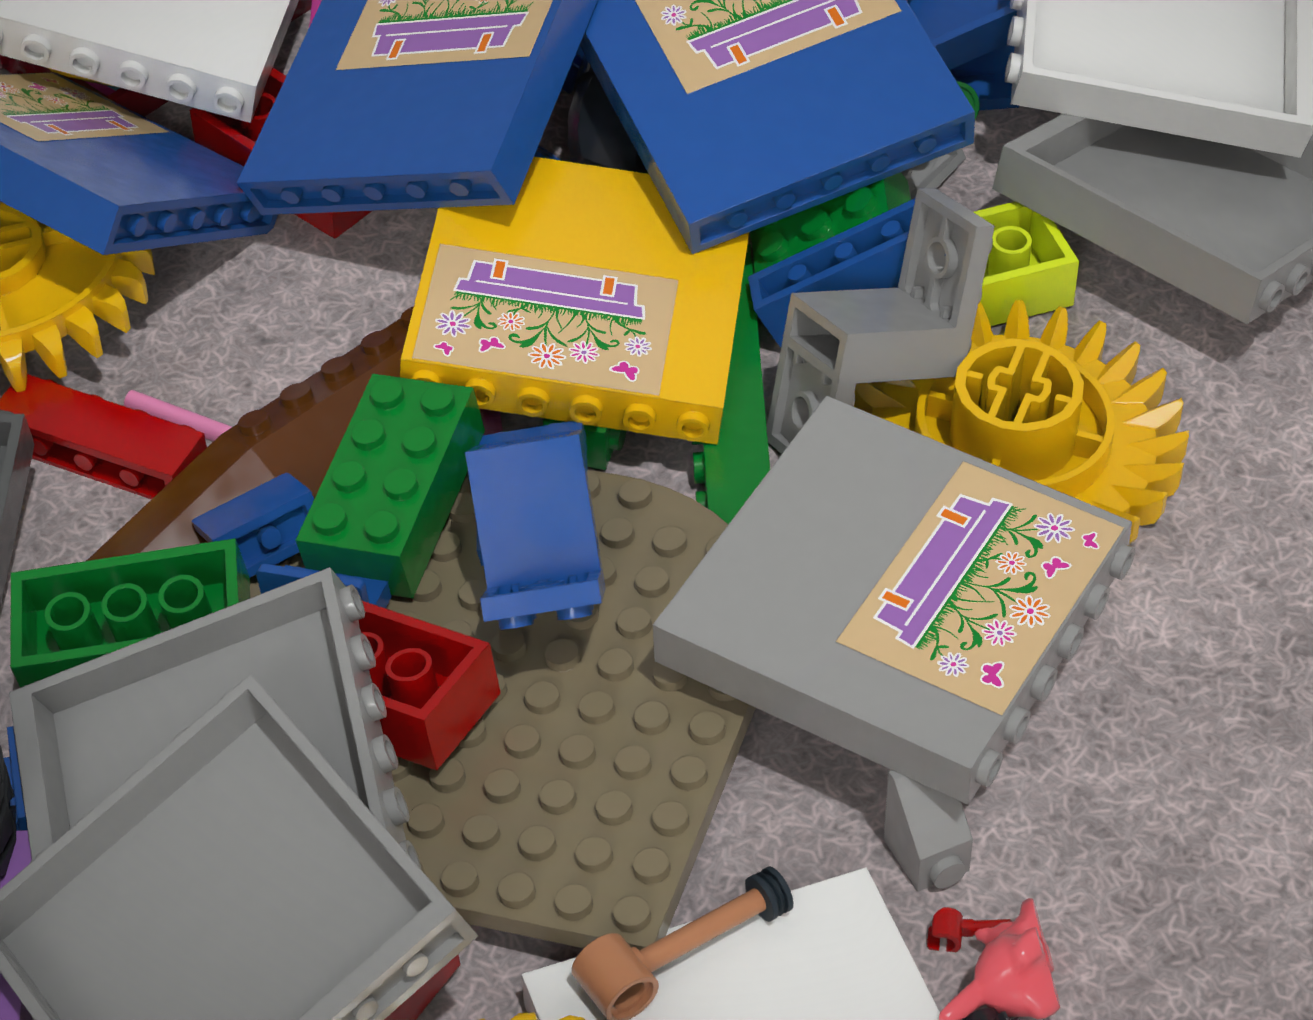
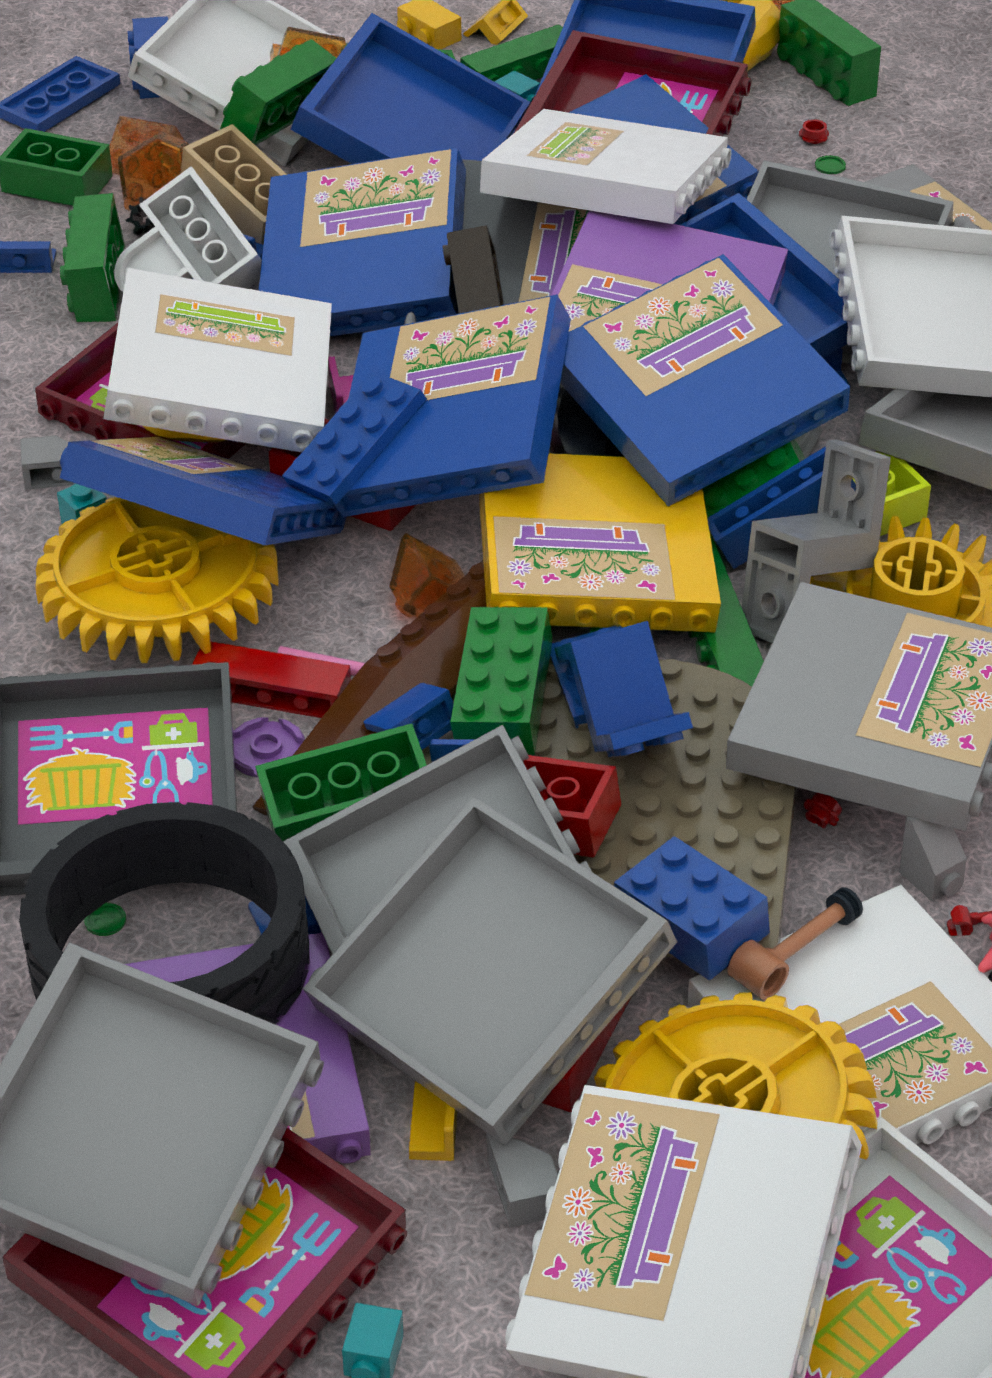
camera: 10 degrees left, 5 degrees down
none -> medium lavender tile [233,717,305,778]
none -> blue plate [282,371,427,505]
none -> clear orange slope [389,533,465,618]
none -> blue brick [614,836,770,981]
none -> red plate [804,793,842,829]

